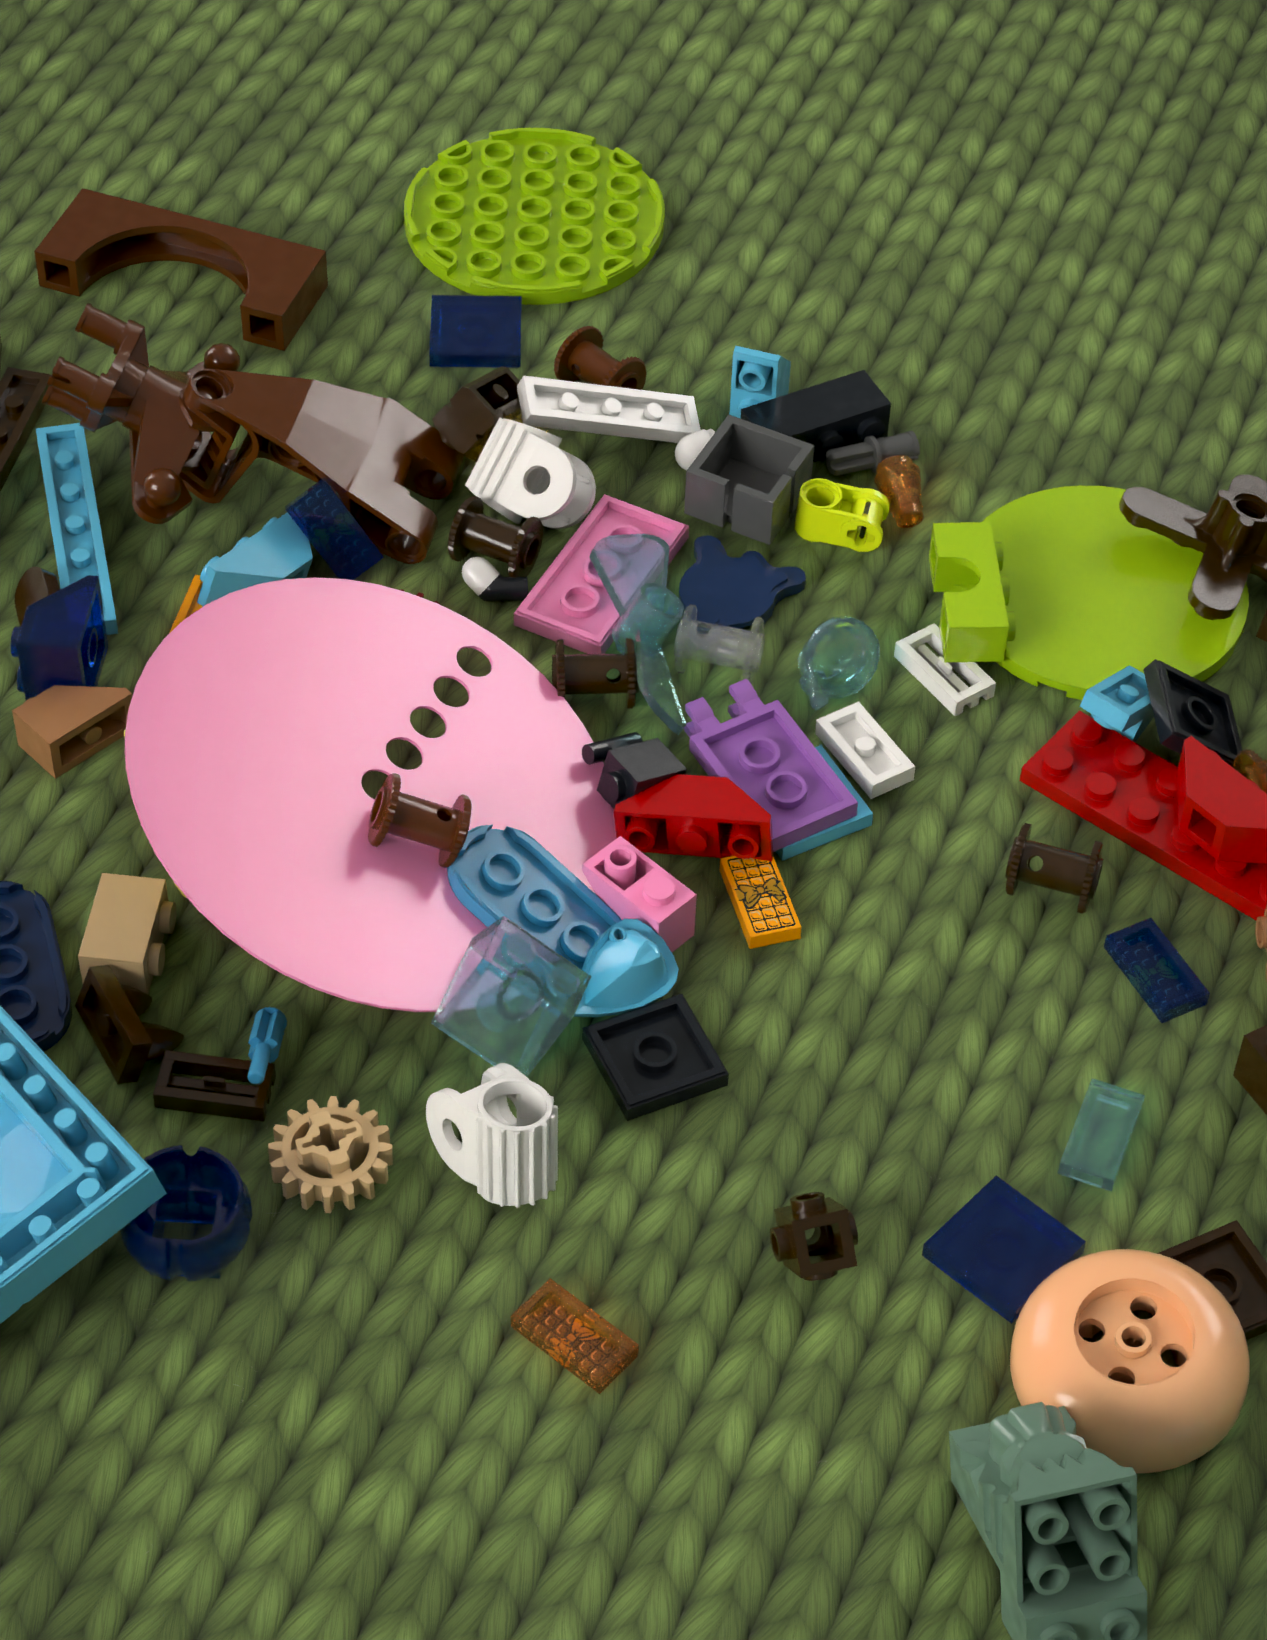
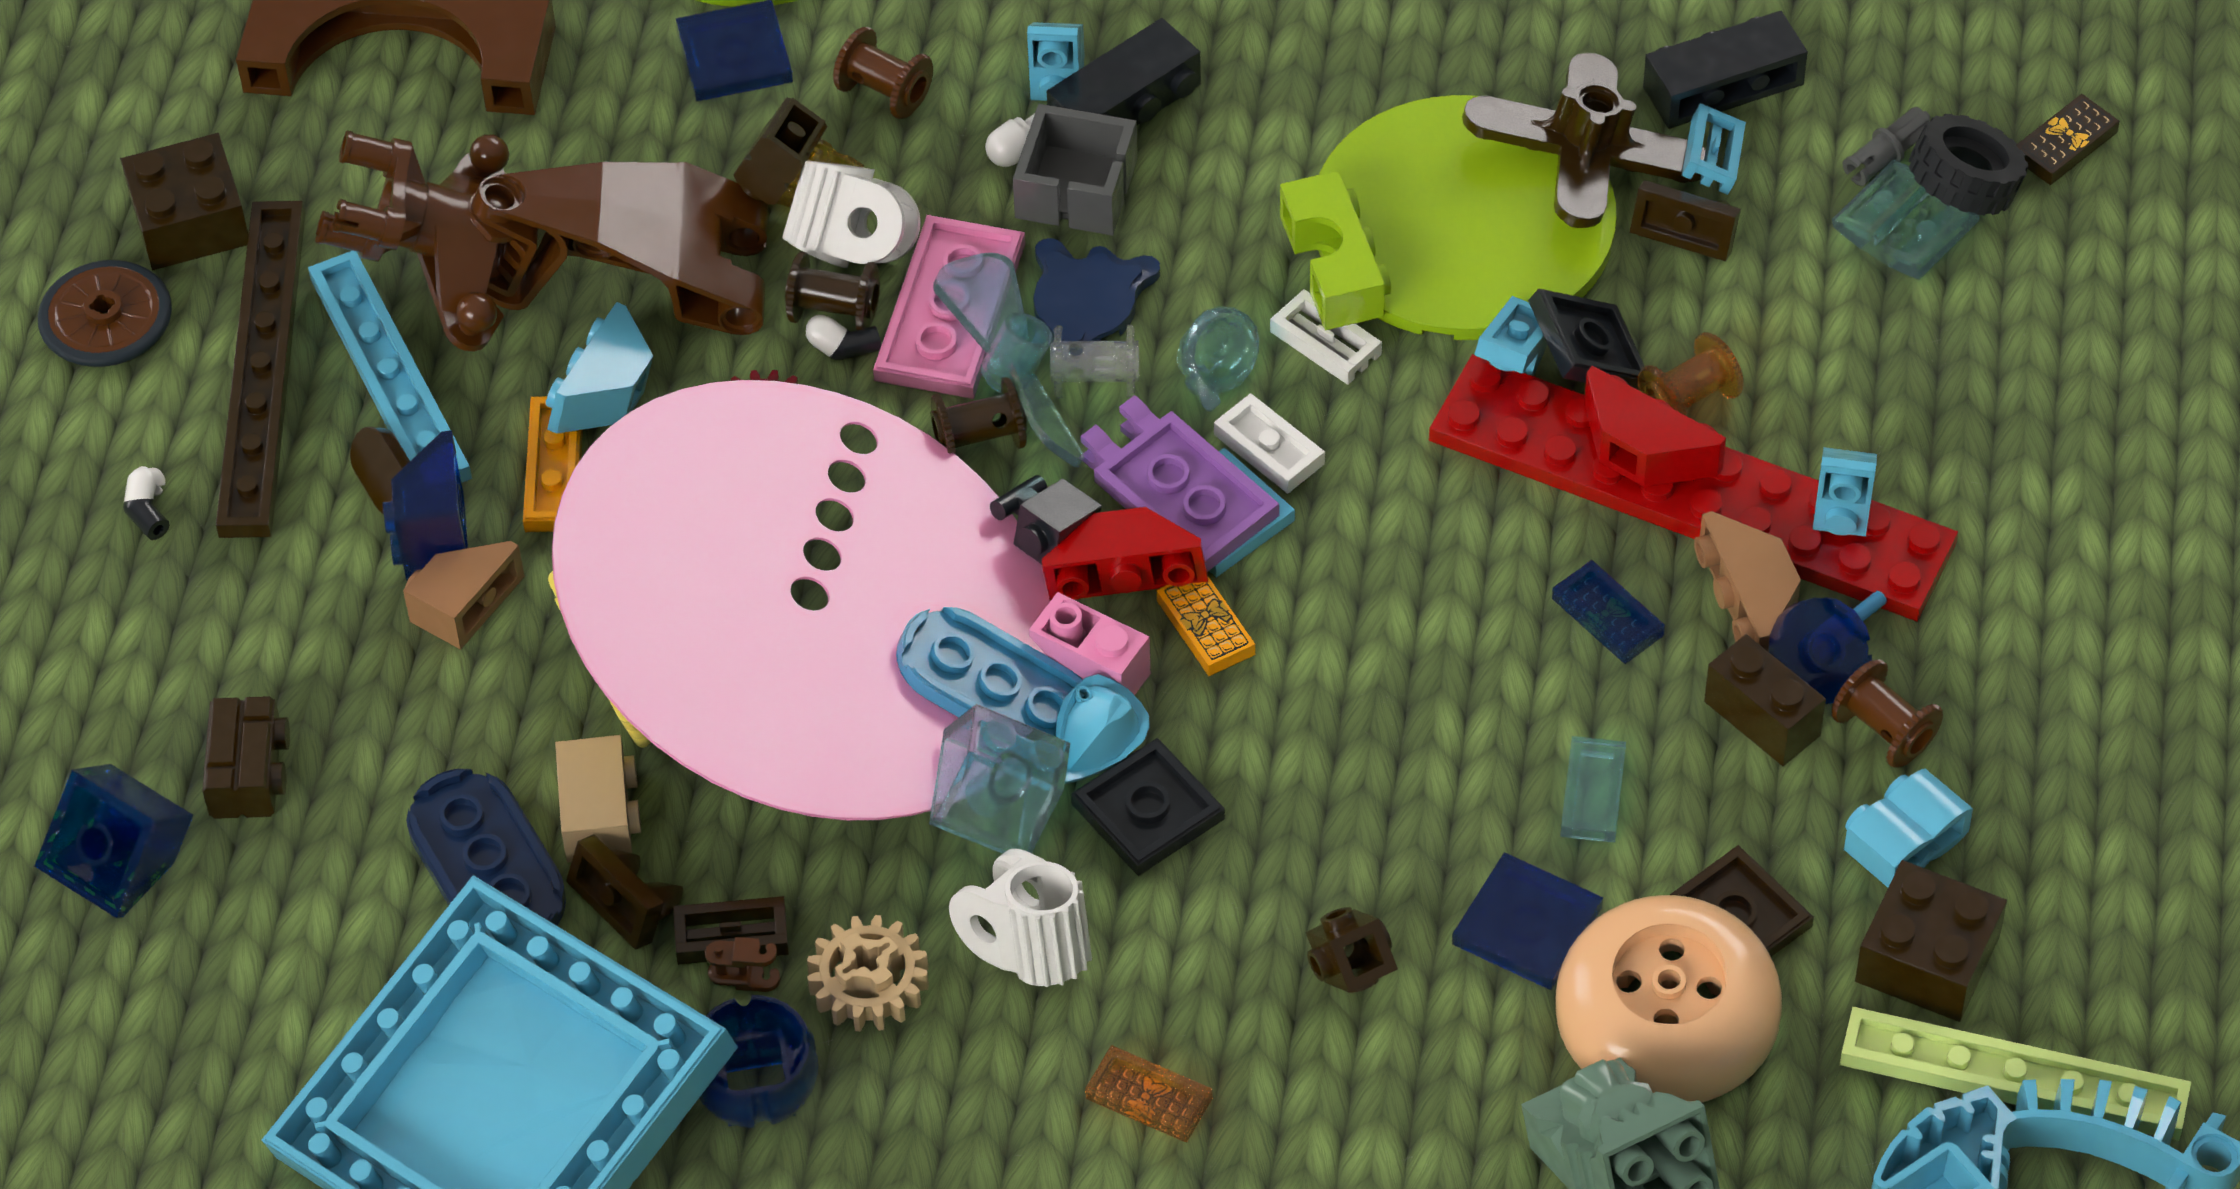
camera: 10 degrees left, 5 degrees up
dark azure axle [247,1007,287,1085] -> none
clear blue tile [285,478,384,580] -> none
reddish brown hose [368,773,472,868] -> none
white plate [517,376,701,443] -> none
neon yellow piece [795,478,890,552] -> none
dark grey axle [825,430,920,476] -> none
clear orange cone [874,455,924,528] -> none
dark brown hose [1005,823,1104,913] -> none
none -> reddish brown piece [705,937,780,992]

